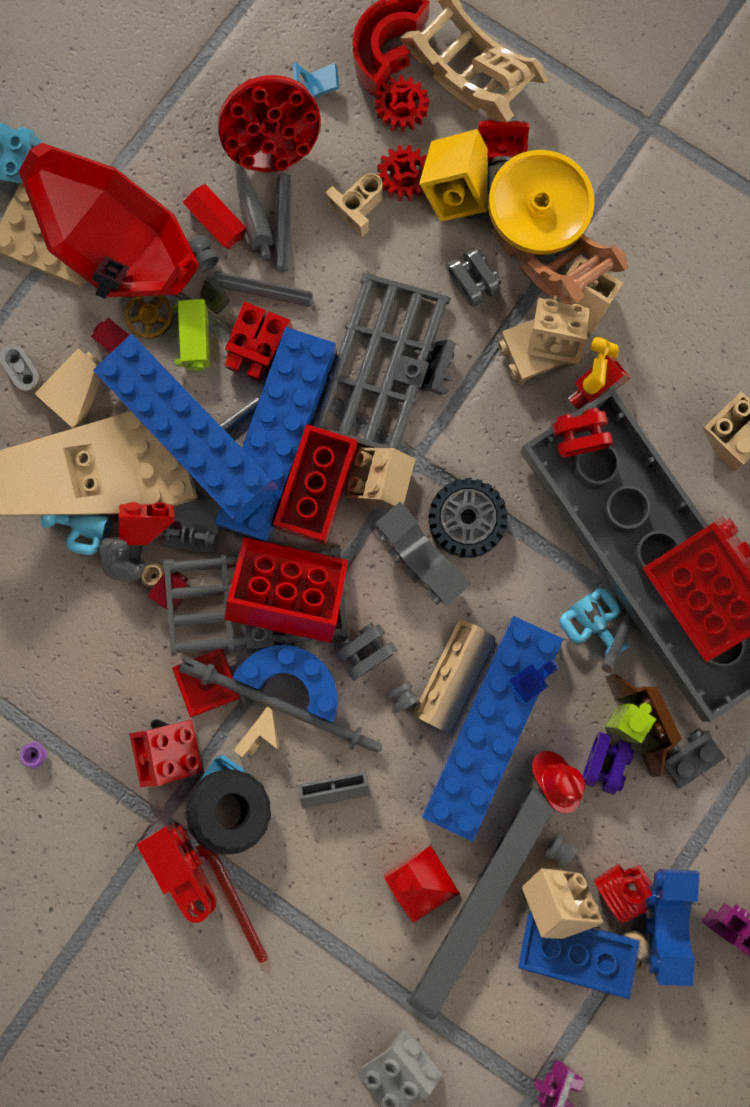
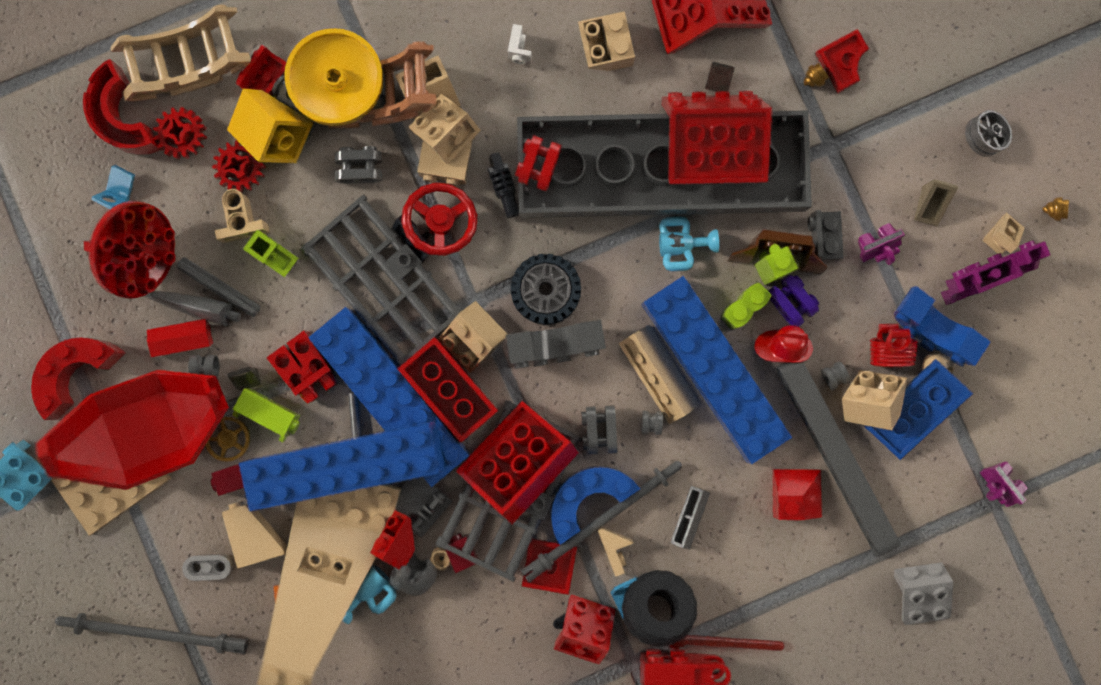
camera: 60 degrees left, 5 degrees up
black plate [92,256,130,299] -> none
dark grey axle [213,271,313,307] -> none
red plate [383,44,410,75] -> none
tan plate [472,47,531,90] -> none
clear blue plate [509,659,559,703] -> none
torso [568,337,631,410] -> none
flat silver bar [602,613,634,673] -> none
none -> red brick [31,337,126,420]
none -> lime brick [243,229,299,277]
none -> red piece [401,182,478,256]
none -> black hinge [488,152,519,219]
none -> white bracket [508,24,532,64]
none -> lime brick [720,283,771,330]
none -> magenta hips [858,223,905,265]

